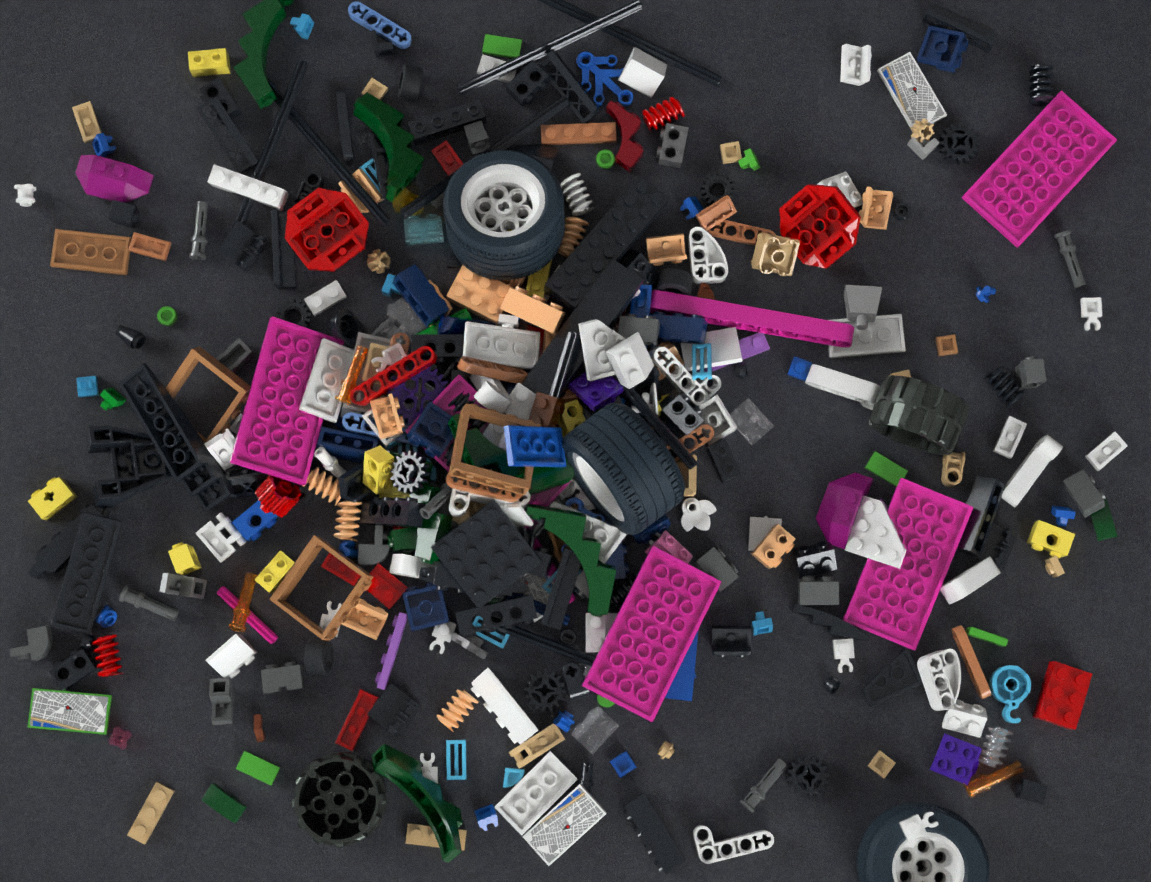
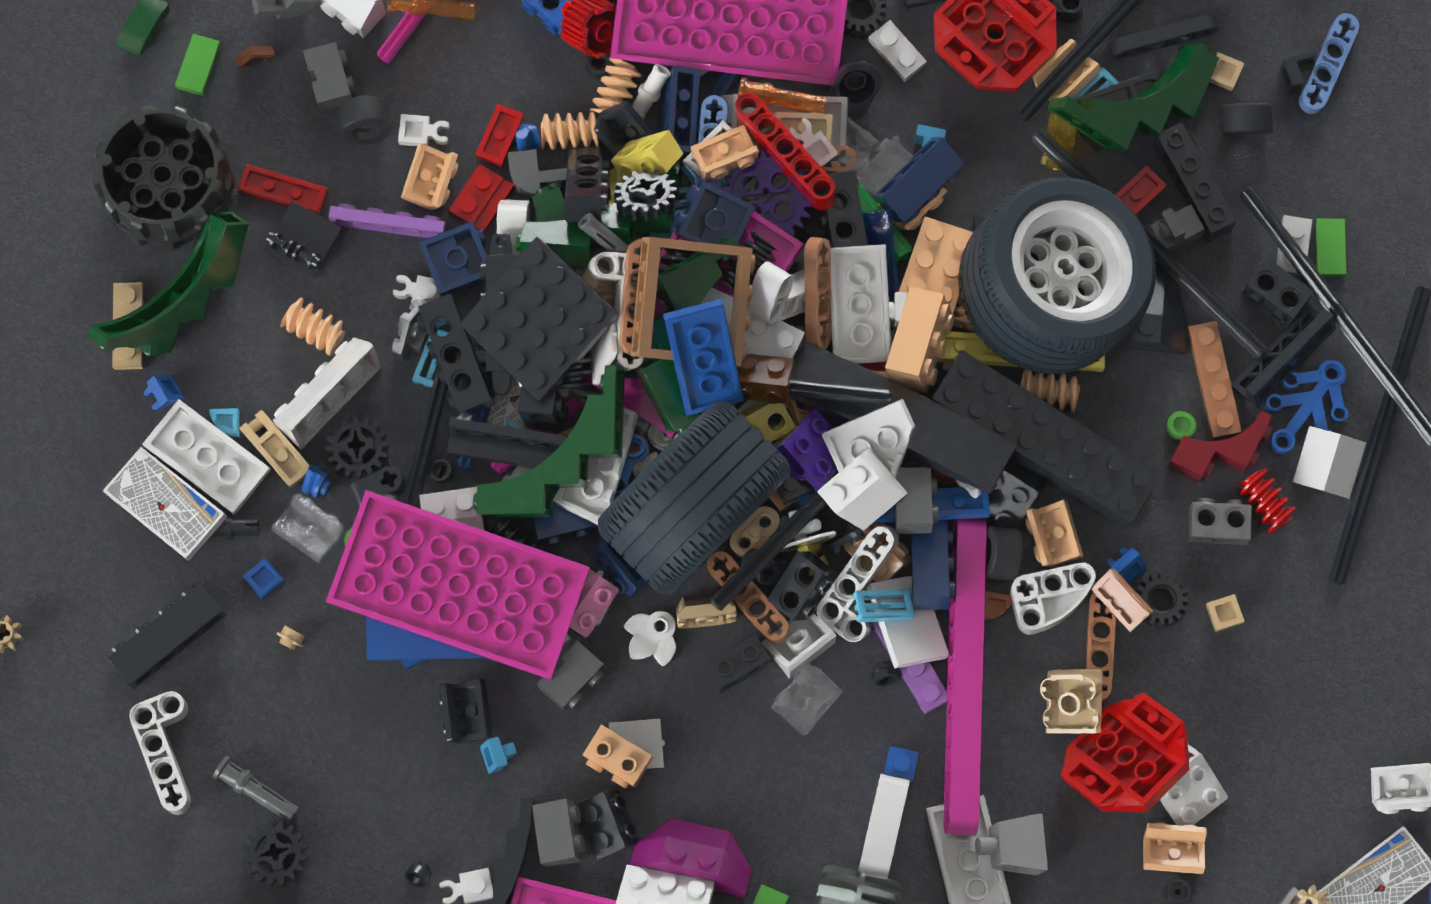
camera: 90 degrees right, 5 degrees down
light yellow brick [255,550,295,594] -> none
medium nougat window [269,535,373,641] -> none
white tile [299,338,354,423] -> none
tan gear [367,249,390,274] -> none
clear light blue brick [403,214,444,246] -> none
white plate [420,753,438,784] -> none
medium azure tile [446,740,467,780] -> none
white piece [560,173,595,216] -> none
bright green tile [738,148,761,171] -> none

